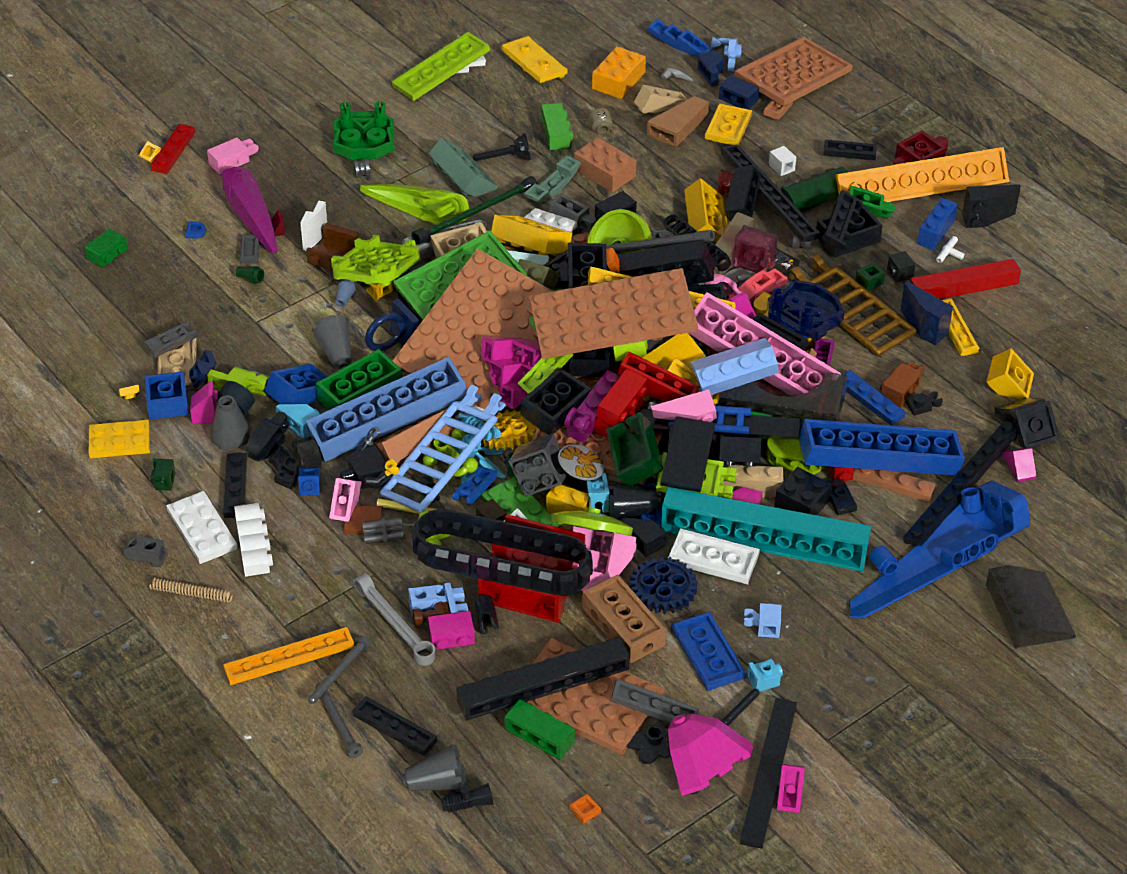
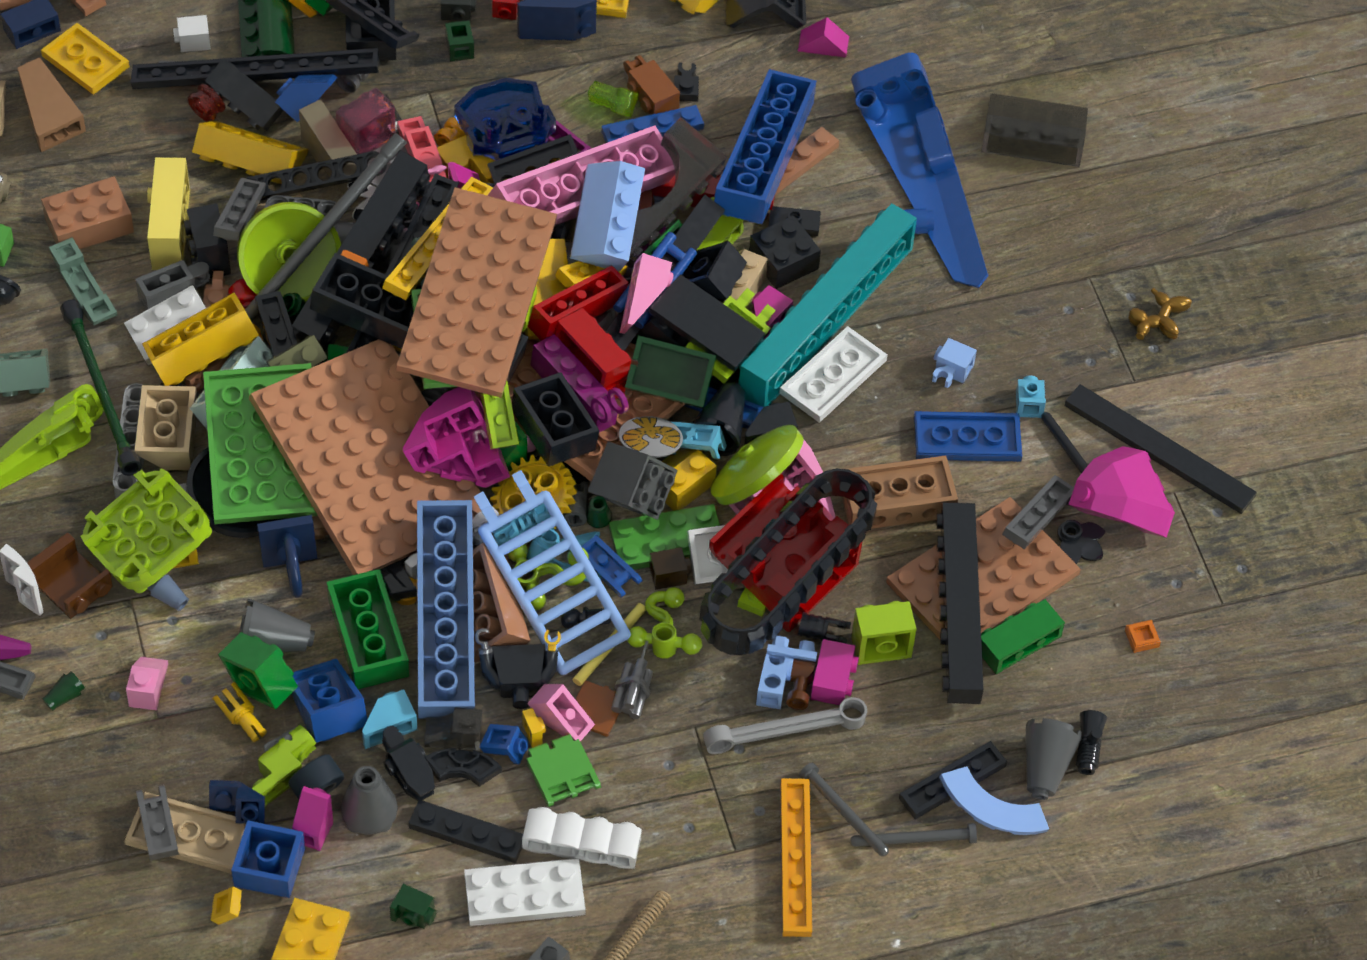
camera: 70 degrees left, 10 degrees up
dark blue gear [629,556,697,614] -> none
dark pink slope [777,764,805,813] -> none
pearl gold bar [789,255,917,356] -> none
black plate [903,421,1018,546] -> none
none -> bright pink slope [126,657,168,711]
none -> light yellow brick [147,157,190,270]
none -> yellow arm [212,682,267,742]
none -> dark grey plate [213,178,266,241]
none -> green brick [218,632,298,709]
none -> blue slope [275,74,337,122]
none -> yellow plate [522,708,546,748]
none -> bright green plate [527,734,601,807]
none -> clear neon green piece [588,81,639,117]
none -> lime brick [851,601,917,665]
none -> light blue tile [940,767,1049,835]
none -> pearl gold piece [1128,288,1192,340]

